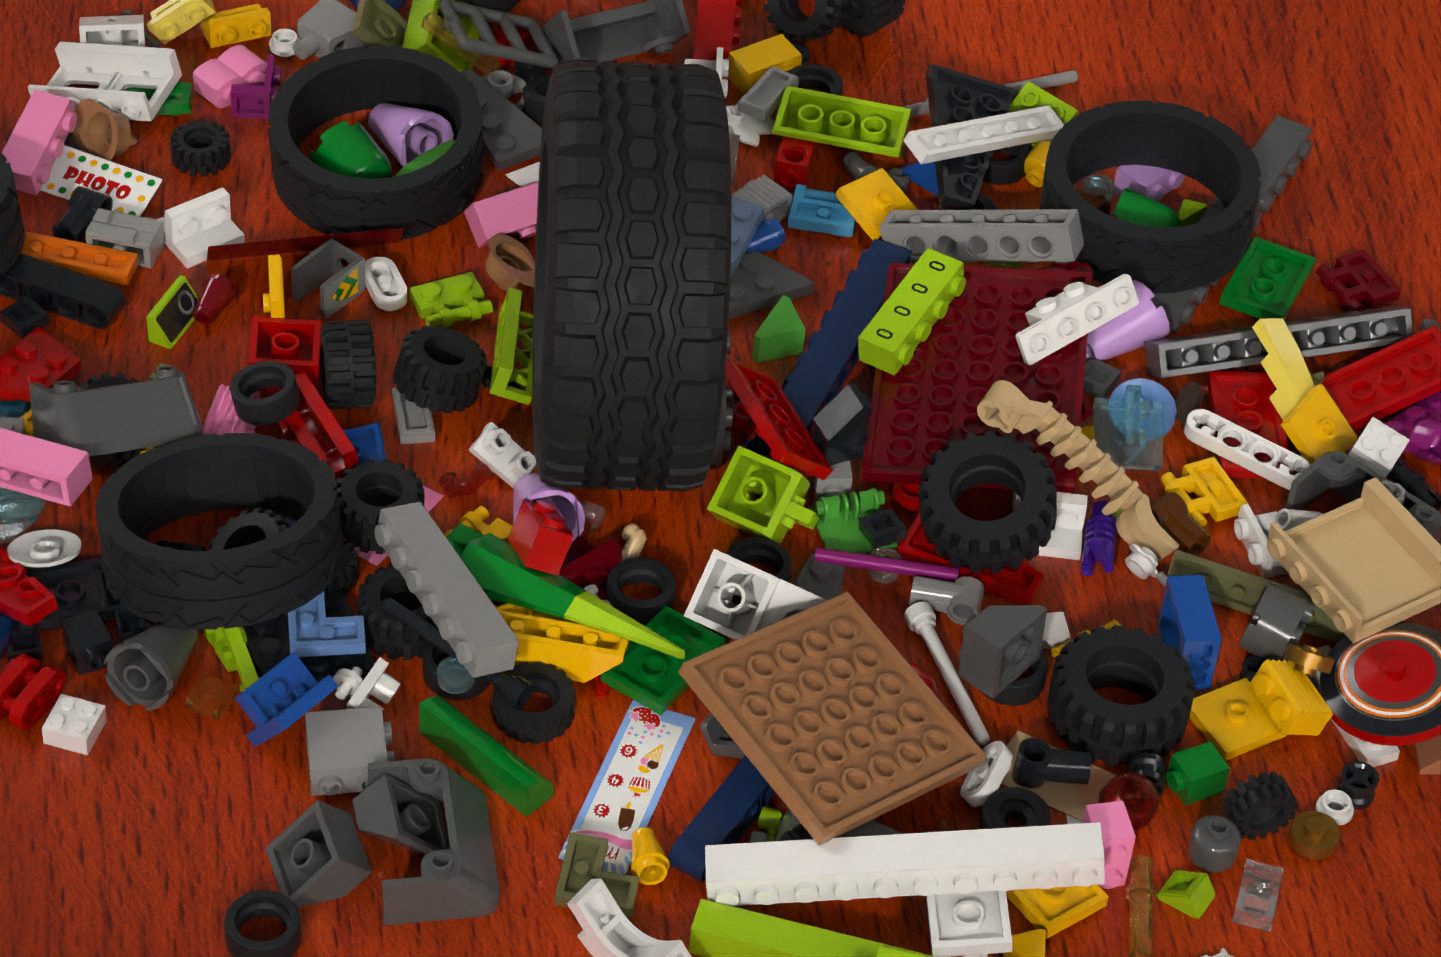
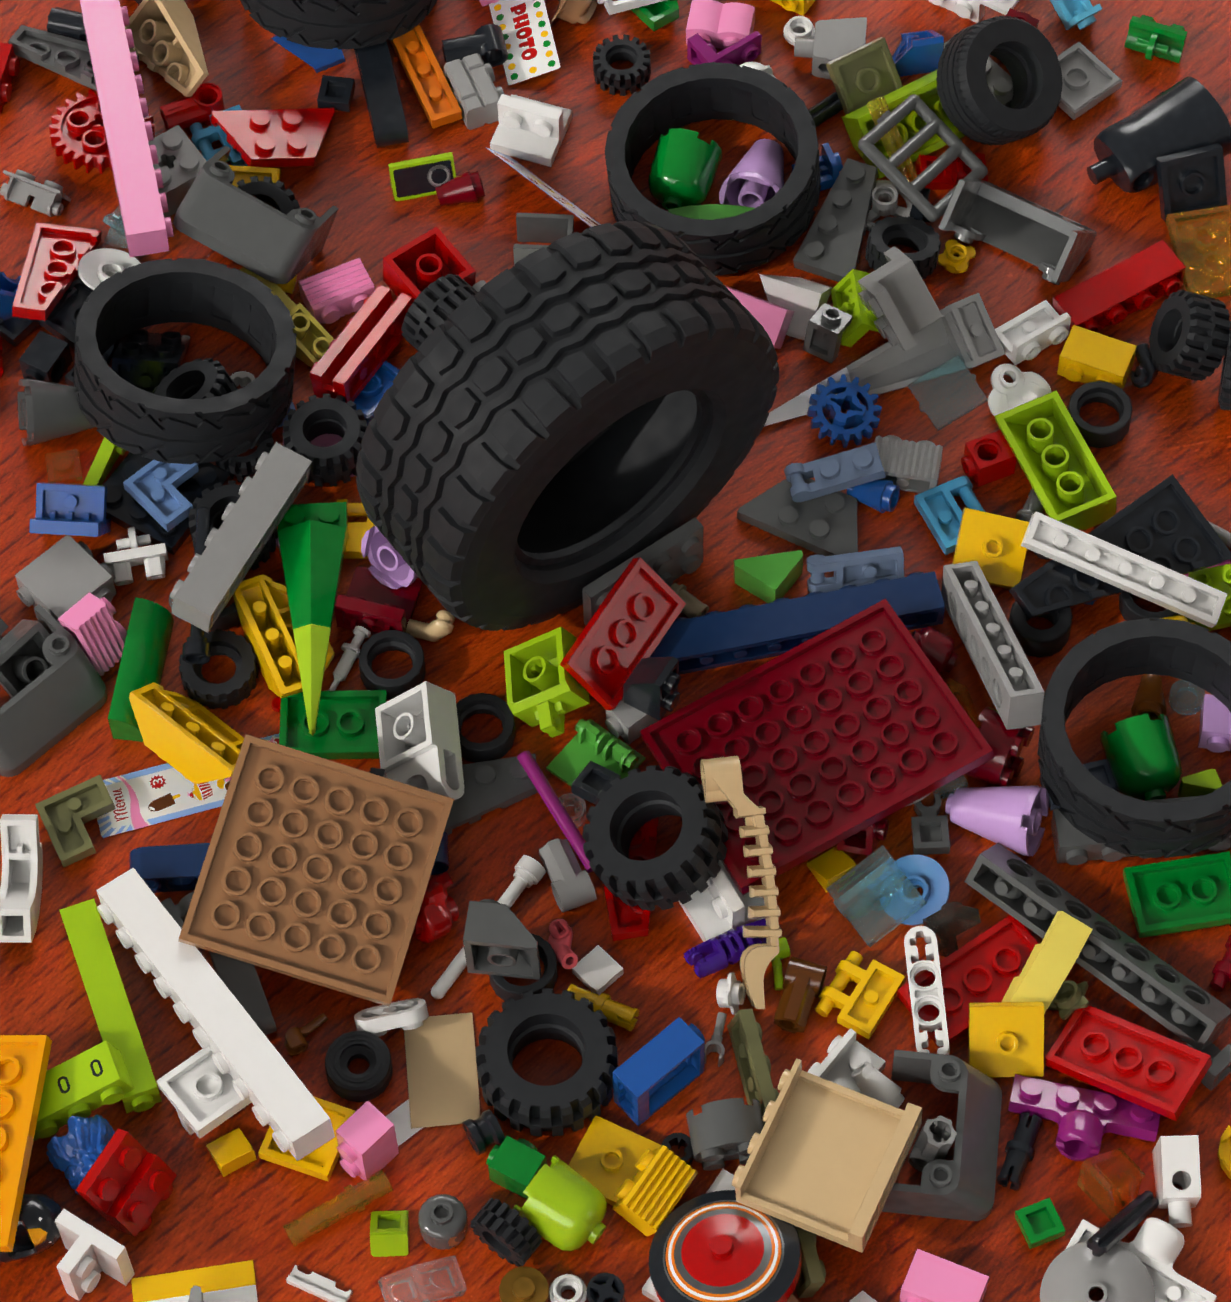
camera: 60 degrees right, 15 degrees up
black tyre [229,361,301,425] -> none
yellow plate [263,255,285,318] -> none
red brick [508,500,574,576] -> none
yellow cone [631,827,670,885] -> none
light grey tile [738,66,799,122] -> none
lime brick [858,248,966,376] -> none
black piece [1012,738,1091,789] -> none
white bracket [1015,274,1139,365] -> none
clear red hair [1098,773,1160,832] -> none
pearl gold wheel [1284,643,1335,676] -> none
white piece [1348,417,1410,478] -> none
none -> bright pink brick [57,592,127,676]
none -> yellow wedge [129,682,244,784]
none -> lime cylinder [512,1155,607,1251]
none -> sand blue plate [806,546,904,593]

